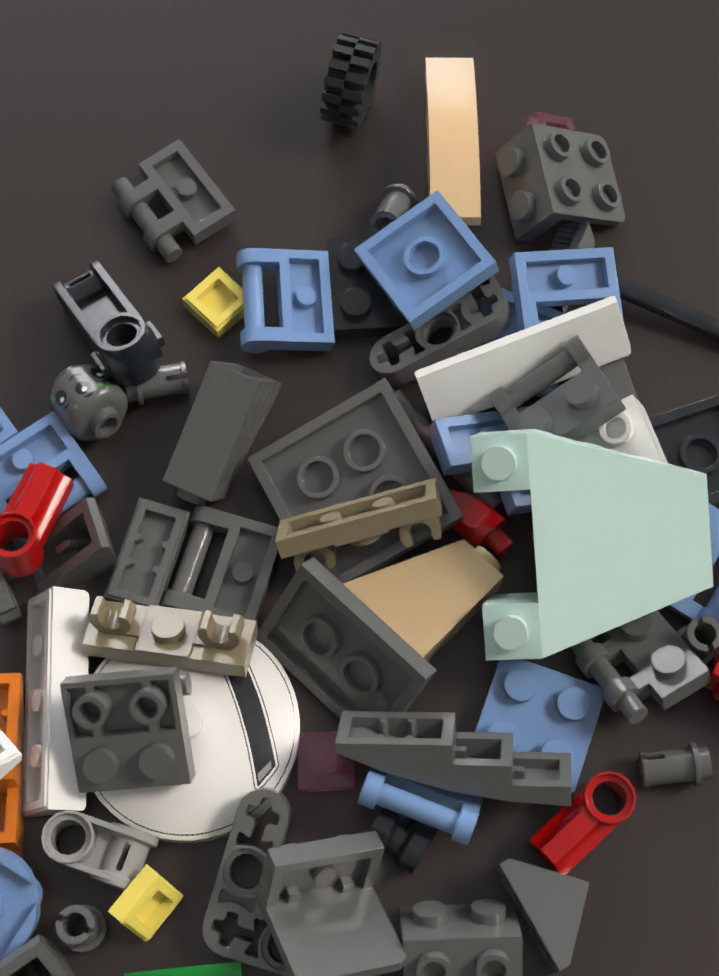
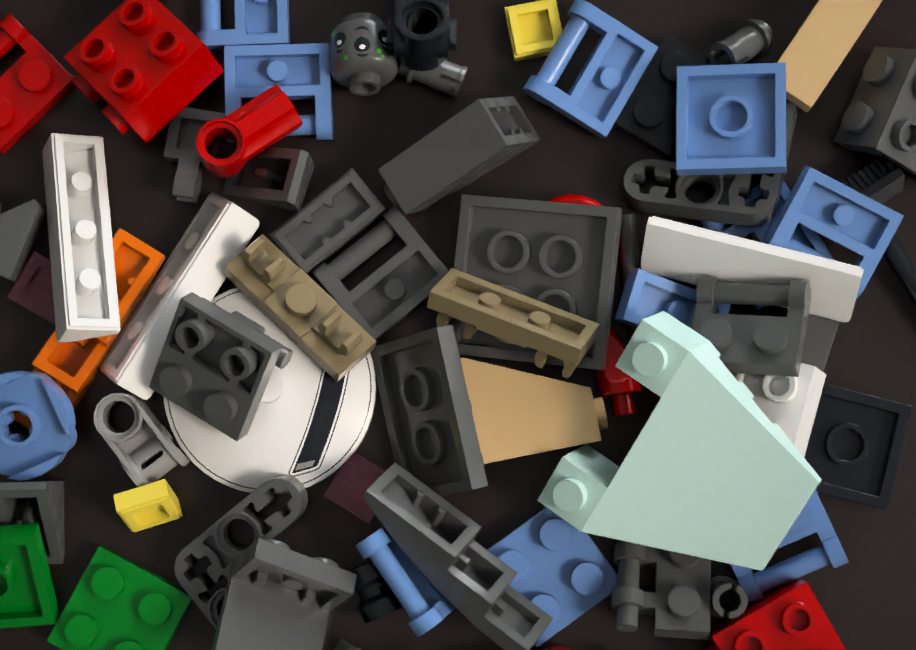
camera: 35 degrees right, 15 degrees up
dark grey pin [55,904,107,953] -> none

